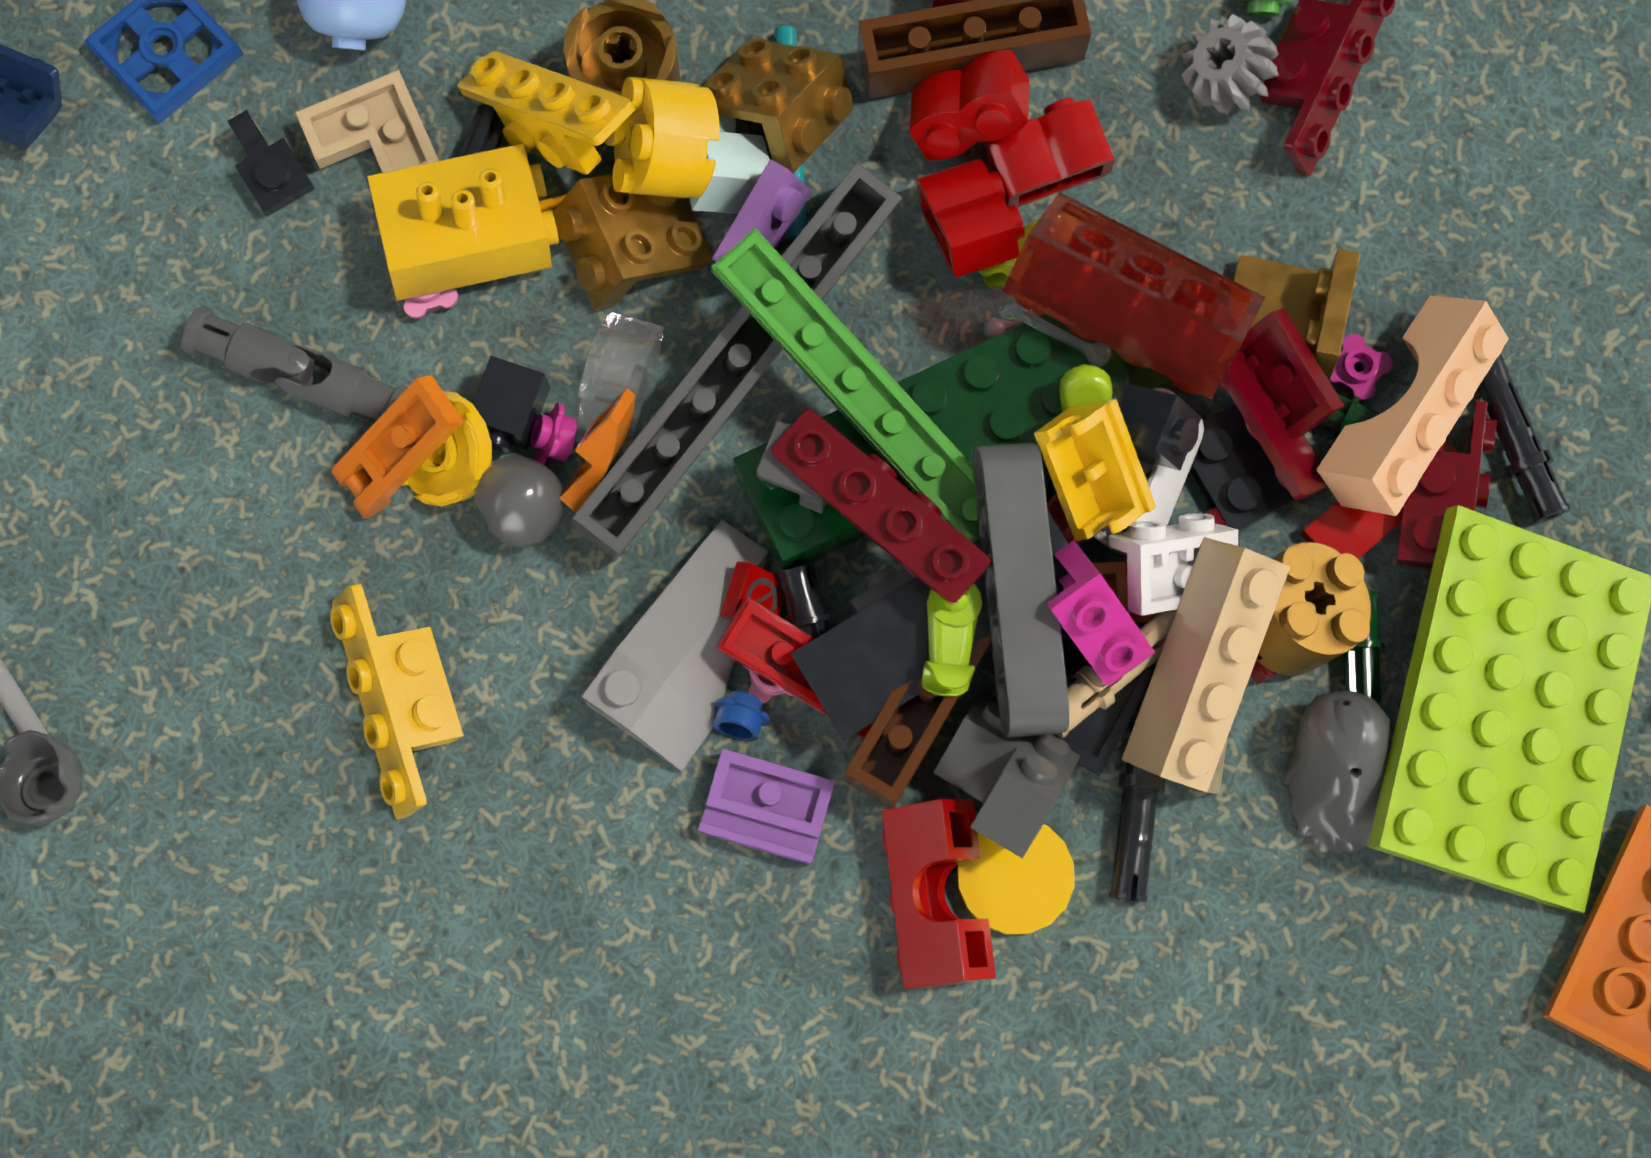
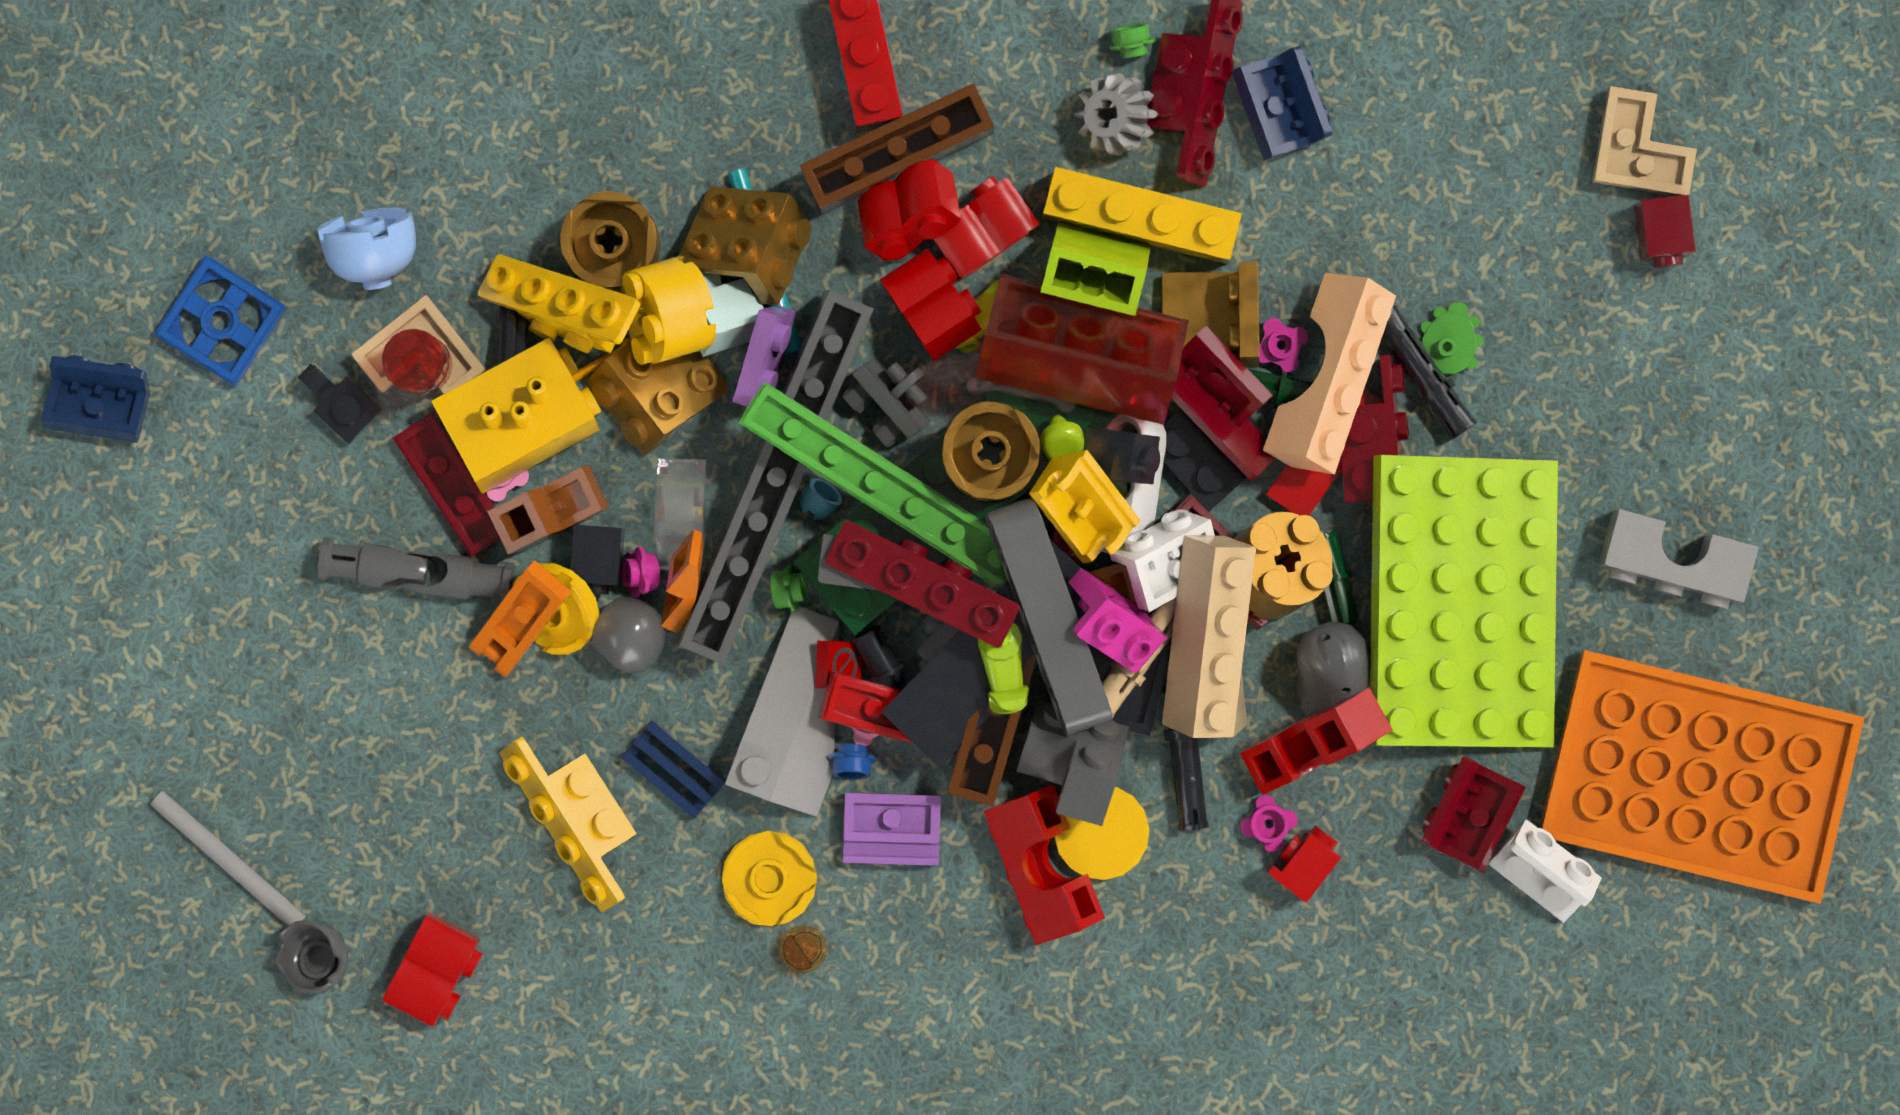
camera: 10 degrees left, 10 degrees up
none -> clear red wheel [382,329,453,395]
none -> red brick [382,912,483,1027]
none -> dark red tile [392,412,500,558]
none -> dark orange brick [487,465,609,555]
none -> dark blue tile [621,721,726,819]
none -> yellow tile [722,830,817,926]
none -> bright green plate [771,565,807,612]
none -> clear orange tile [779,925,827,974]
none -> medium azure hinge [800,478,842,520]
none -> dark grey hips [843,358,931,447]
none -> pearl gold brick [942,401,1040,501]
none -> lime brick [1041,221,1151,316]
none -> yellow brick [1043,167,1242,265]
none -> dark blue bracket [1231,46,1332,161]
none -> red arch [1240,687,1392,795]
none -> dark pink plate [1240,795,1298,852]
none -> red brick [1265,825,1342,903]
none -> bright green piece [1420,301,1484,374]
none -> dark red bracket [1421,756,1526,873]
none -> white bracket [1488,819,1602,923]

